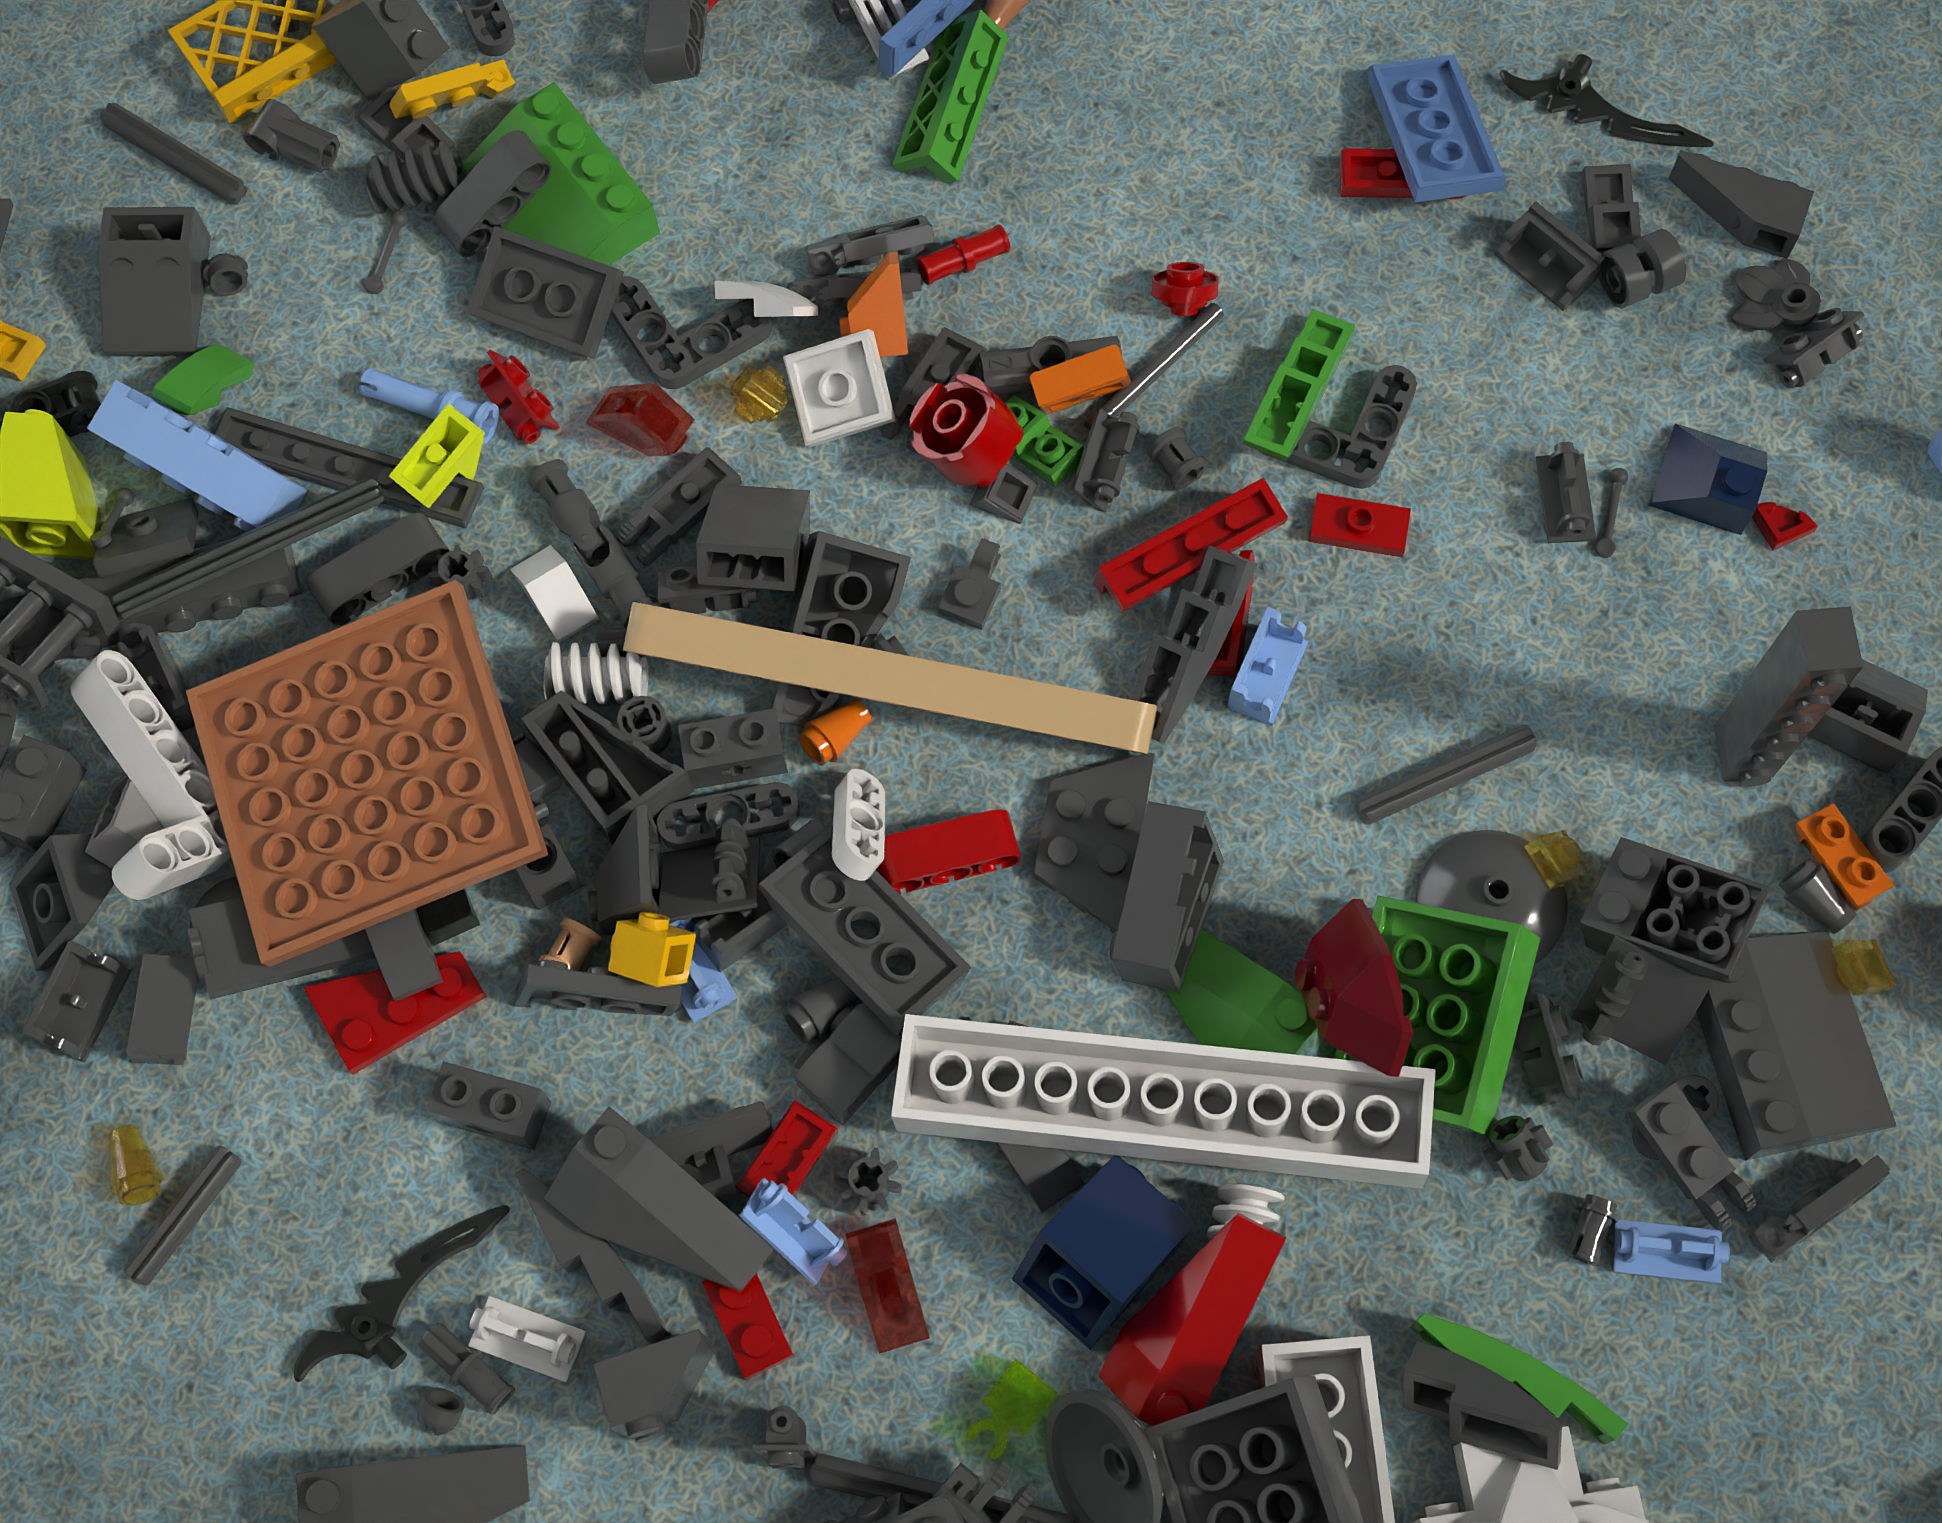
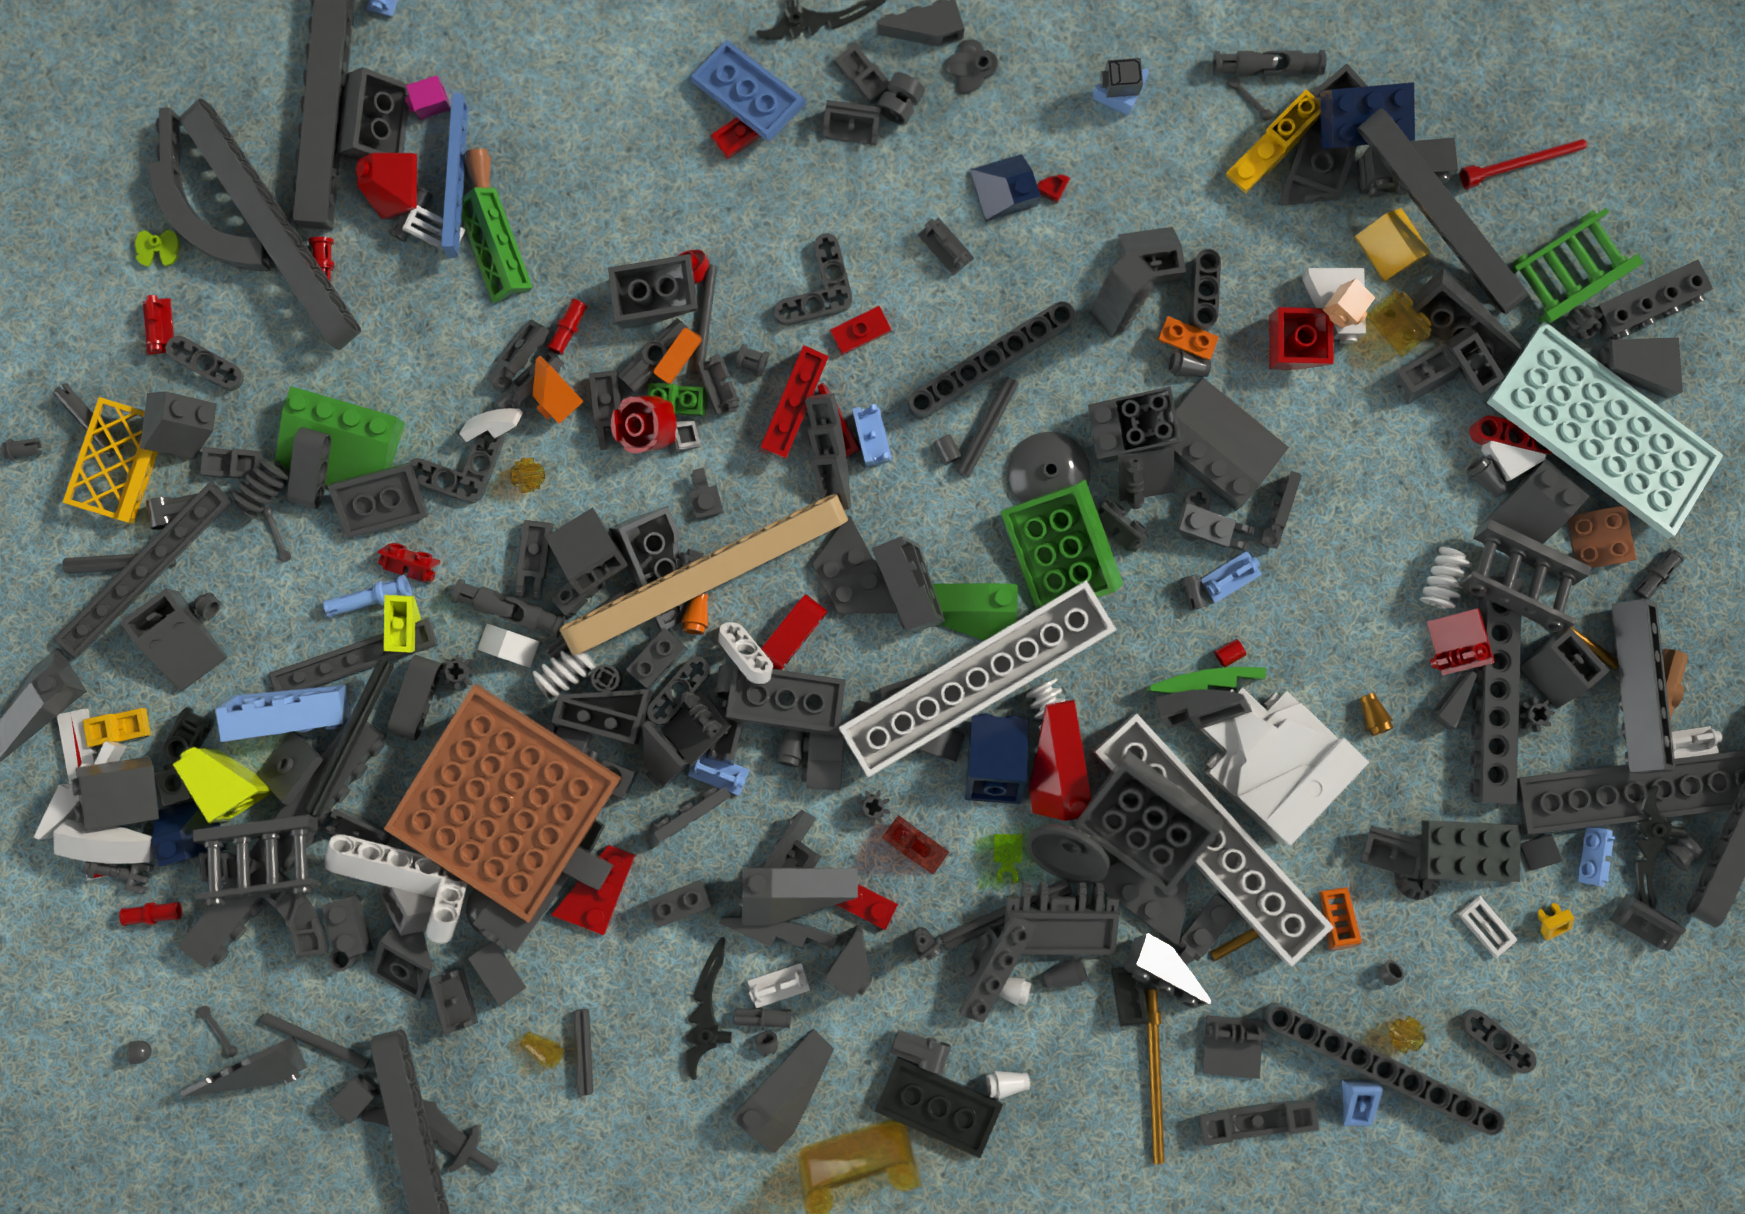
camera: 40 degrees left, 15 degrees up
dark grey hinge [90,488,134,549] -> none
bright green slope [152,343,254,415] -> none
yellow hinge [389,59,515,119] -> none
light nougat bush [538,917,602,971] -> none
clear red slope [586,383,695,457] -> none
yellow brick [608,912,696,987] -> none
red plate [736,1100,838,1197] -> none
light blue hinge [739,1178,848,1285] -> none
white tile [783,329,896,447] -> none
bright green slope [1243,309,1355,462] -> none
dark red wedge [1295,898,1413,1077] -> none
dark grey gear [1483,1115,1553,1181] -> none
clear yellow plate [1524,830,1590,889] -> none
dark grey hinge [1595,468,1628,558] -> none
dark grey hinge [1763,308,1865,388] -> none
clear yellow plate [1831,940,1897,996] -> none
none -> dark grey tile [53,482,233,659]
none -> dark grey slope [608,254,698,329]
none -> dark grey beam [909,301,1075,419]
none -> dark grey hinge [933,434,962,465]
none -> red hinge [1214,639,1247,668]

